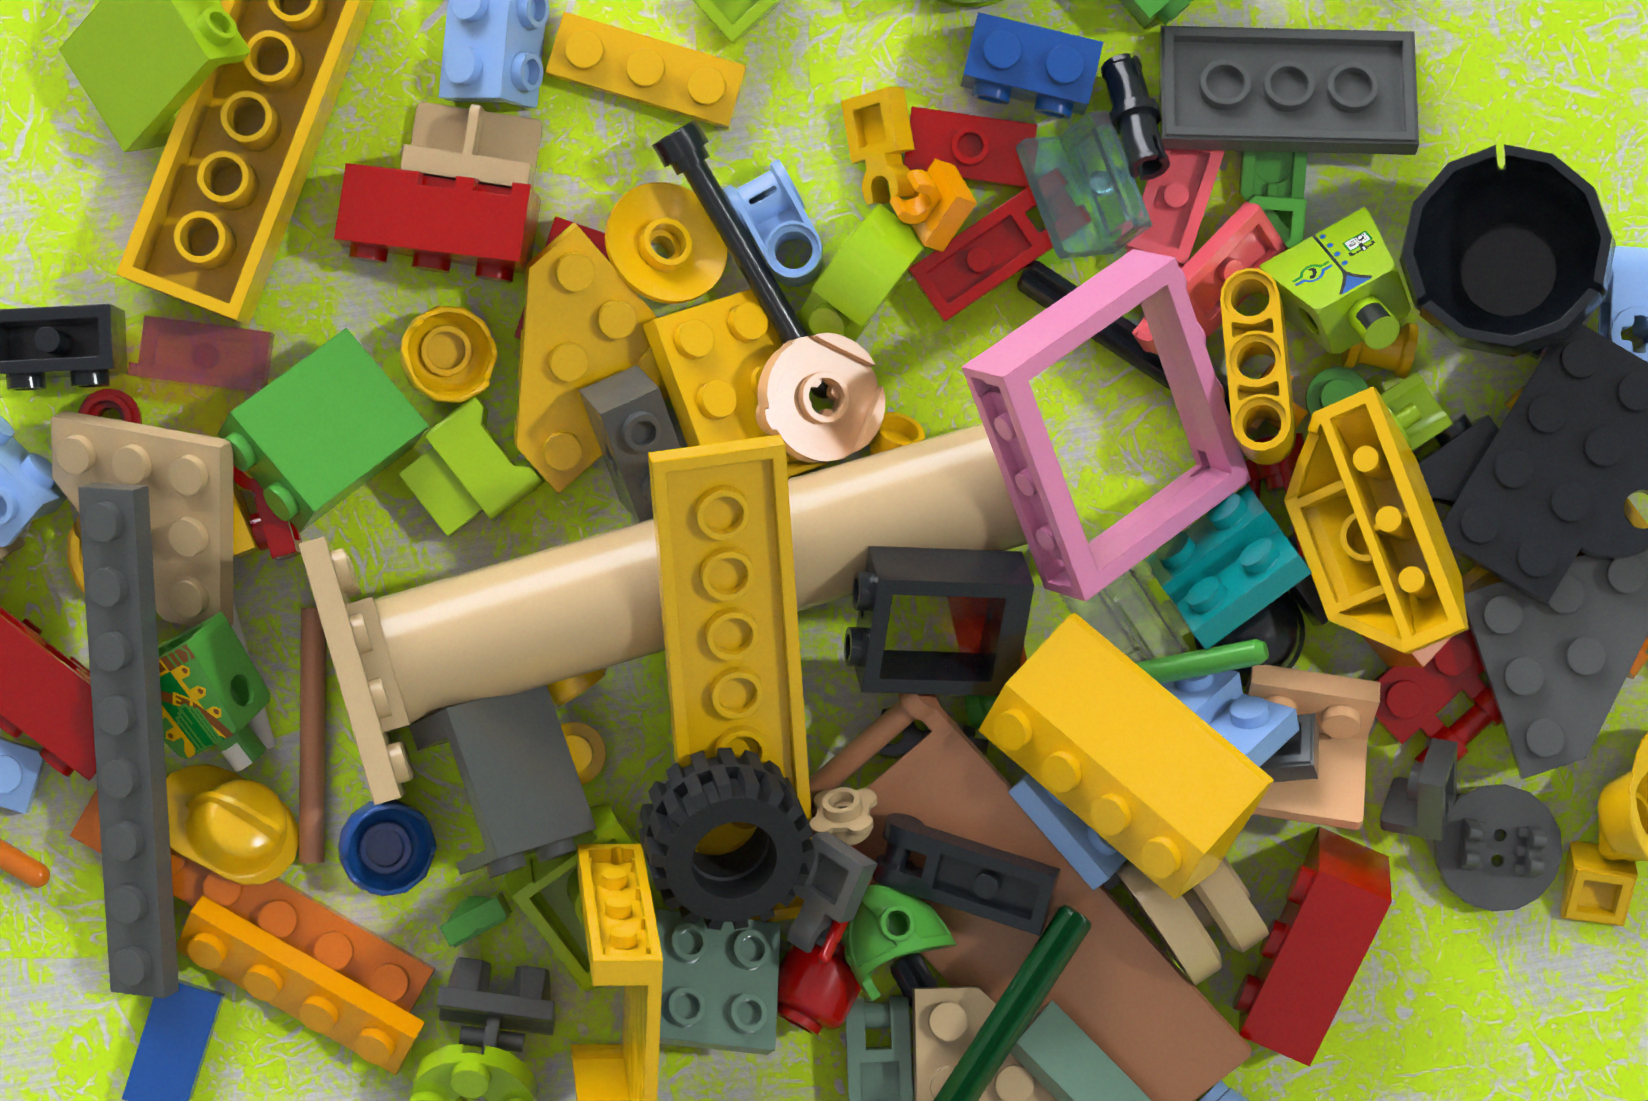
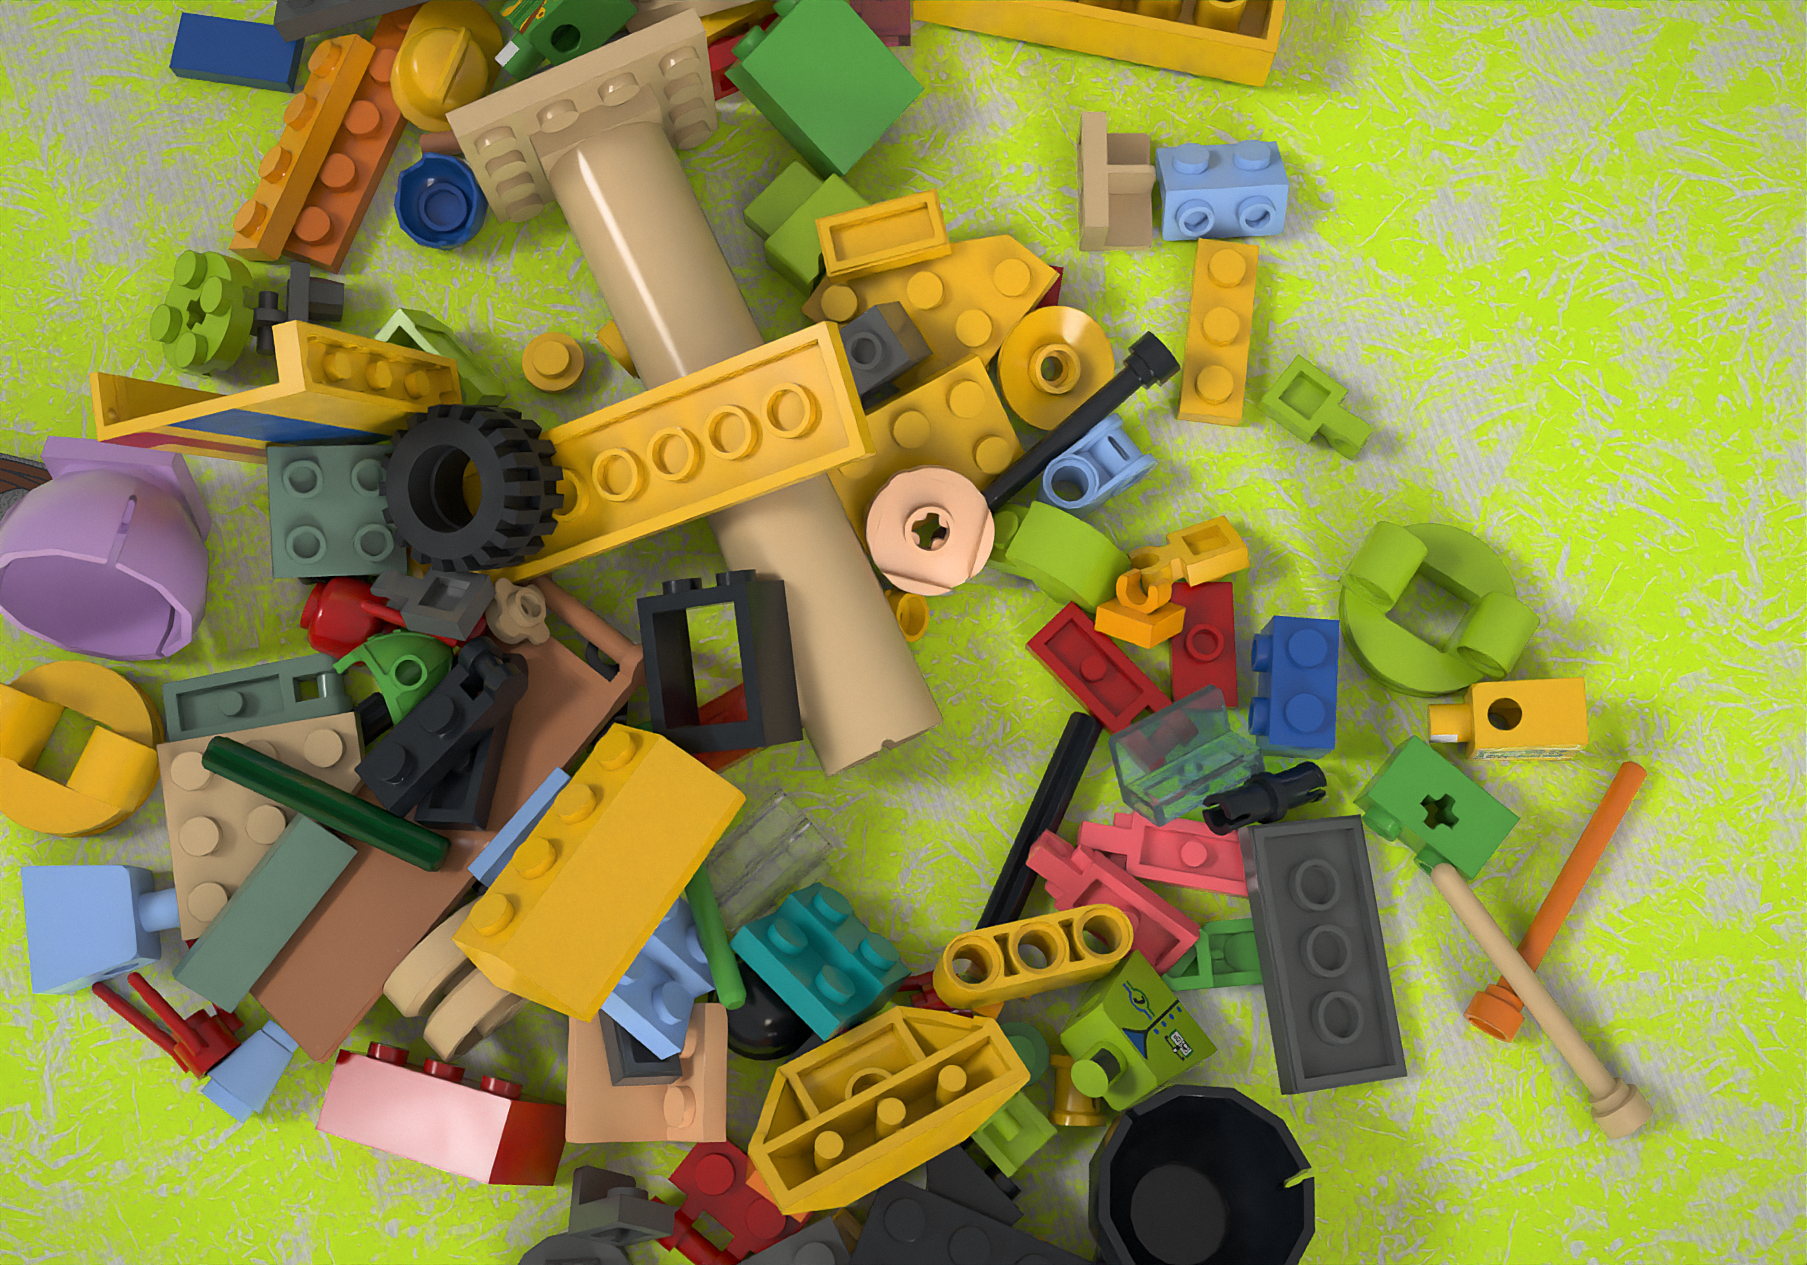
camera: 80 degrees right, 10 degrees down
red wedge [334,163,541,283] -> none
yellow hair [400,306,497,404] -> none
dark grey panel [409,685,597,878] -> none
bright green tile [440,892,512,948] -> none
bright pink window [962,249,1251,602] -> none
none -> black plate [354,636,528,819]
none -> yellow tile [815,188,952,285]

